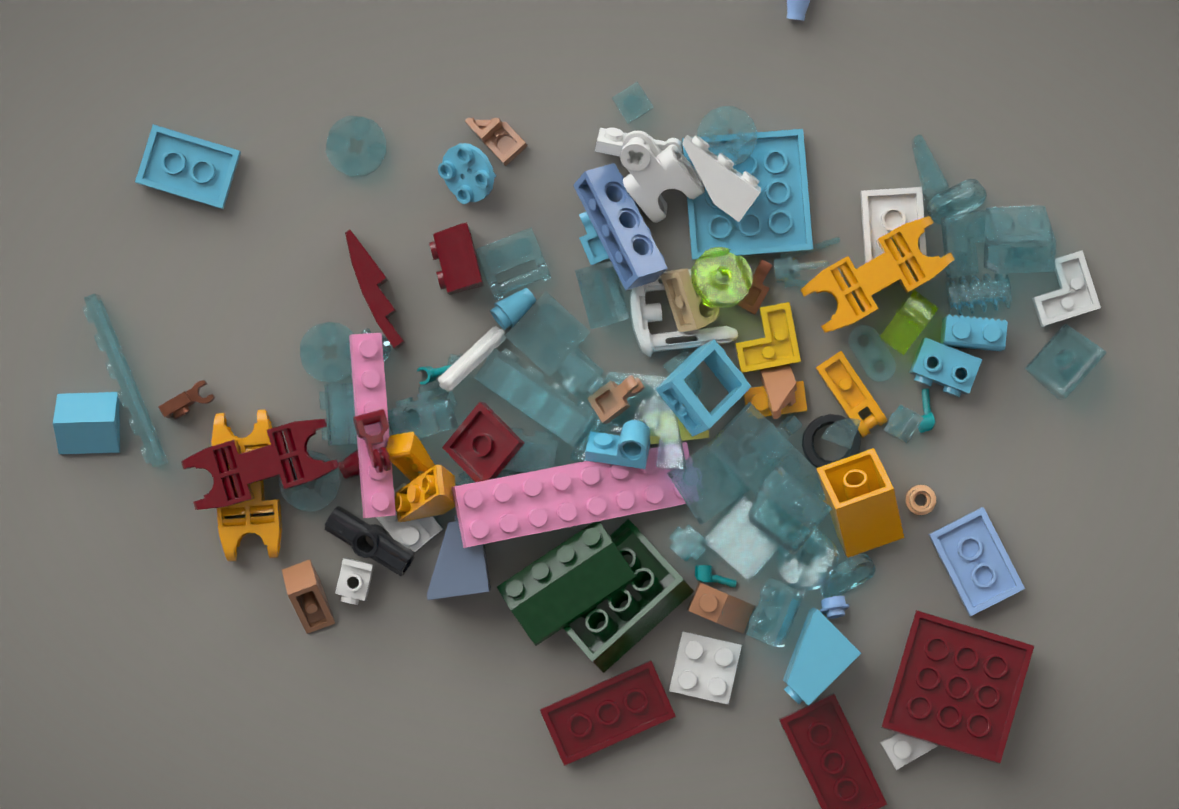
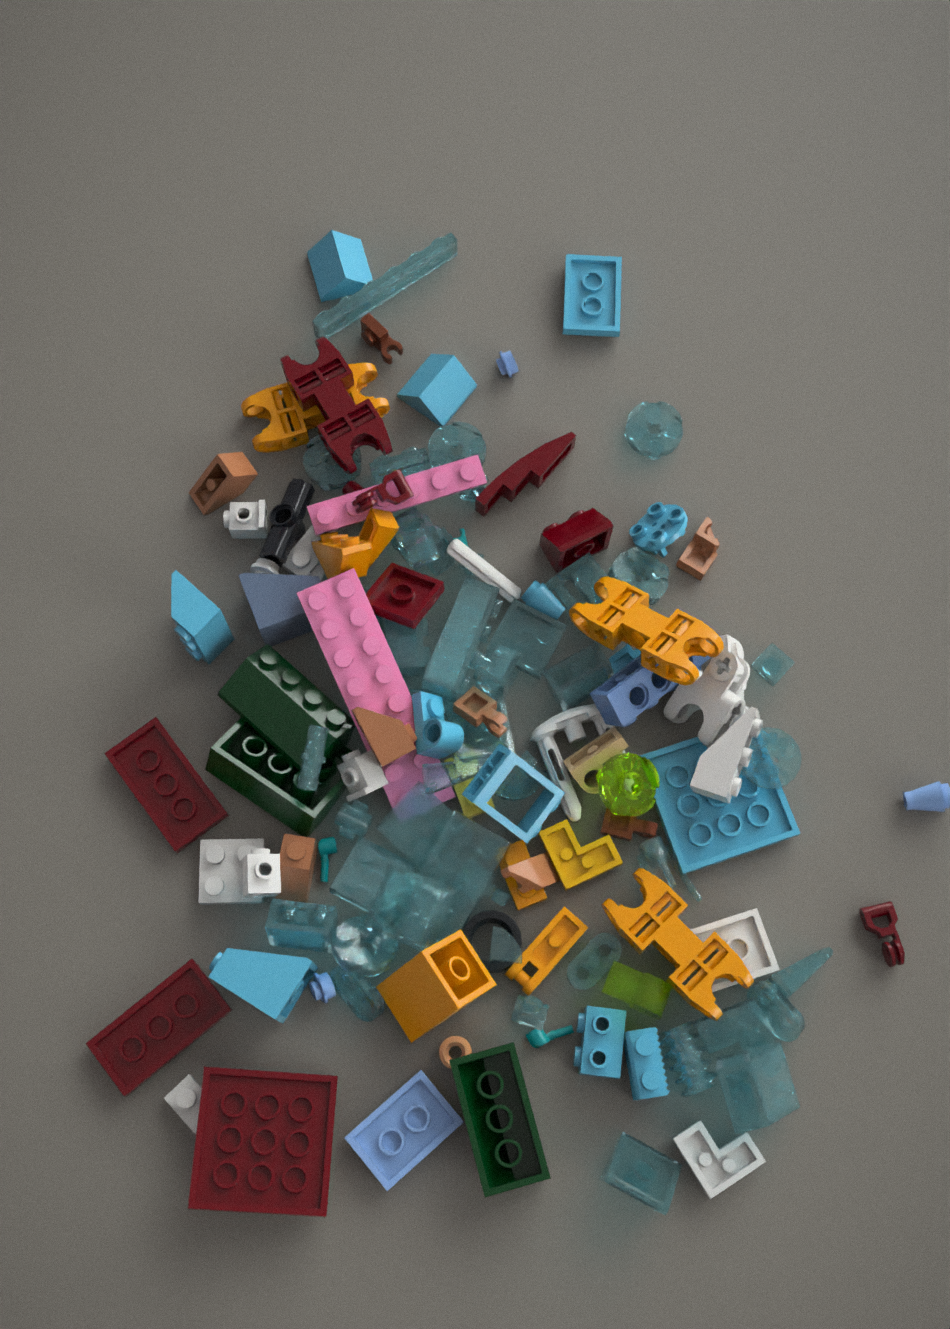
camera: 75 degrees right, 15 degrees down
none -> medium azure slope [171,570,235,664]
none -> white brick [242,848,281,898]
none -> white plate [250,558,279,574]
none -> clear light blue pin [297,724,329,791]
none -> white brick [337,749,388,802]
none -> nougat slope [351,707,418,767]
none -> medium azure slope [397,354,477,428]
none -> dark green slope [449,1042,551,1197]
none -> light blue plate [496,350,519,378]
none -> light orange piece [569,576,724,686]
none -> clear light blue plate [608,547,670,606]
none -> dark red piece [859,901,905,967]

